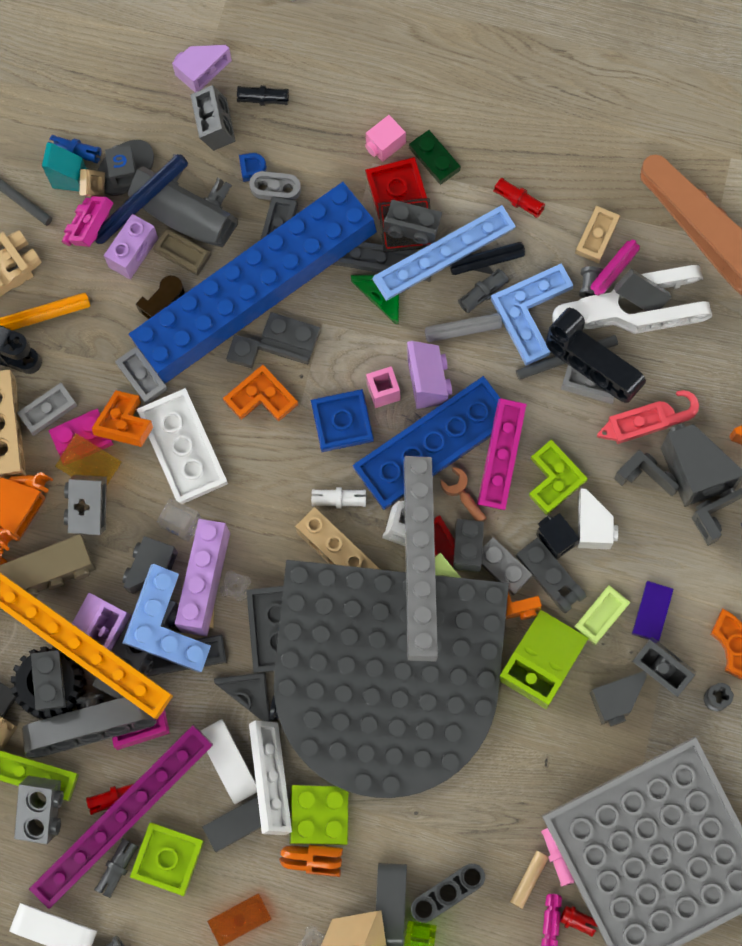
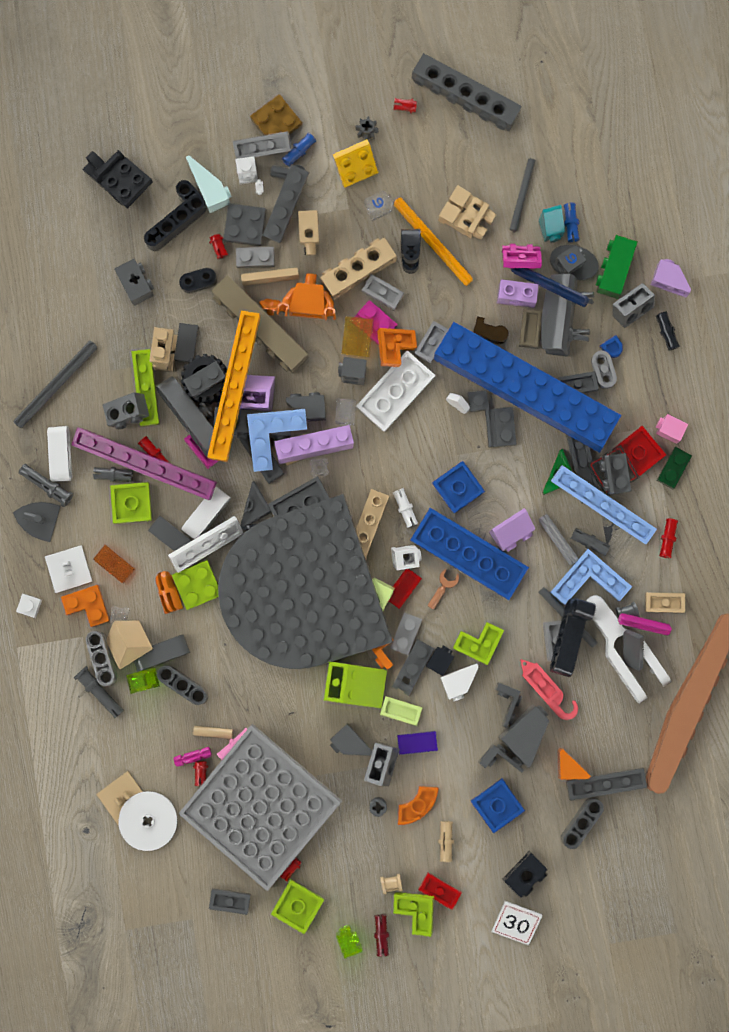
camera: 65 degrees right, 10 degrees up
brick [64,475,107,535] -> none
tan tile [79,169,105,197] -> none
orange plate [223,364,298,422] -> none
bright pink brick [366,366,400,408] -> none
light grey plate [404,456,438,661] -> none
black axle [449,242,525,275] -> none
dark grey plate [453,519,484,572] -> none
dark pink plate [477,398,527,510] -> none
none -> dark grey brick [338,357,367,385]
none -> white tile [446,393,470,414]
none -> green brick [595,235,638,299]

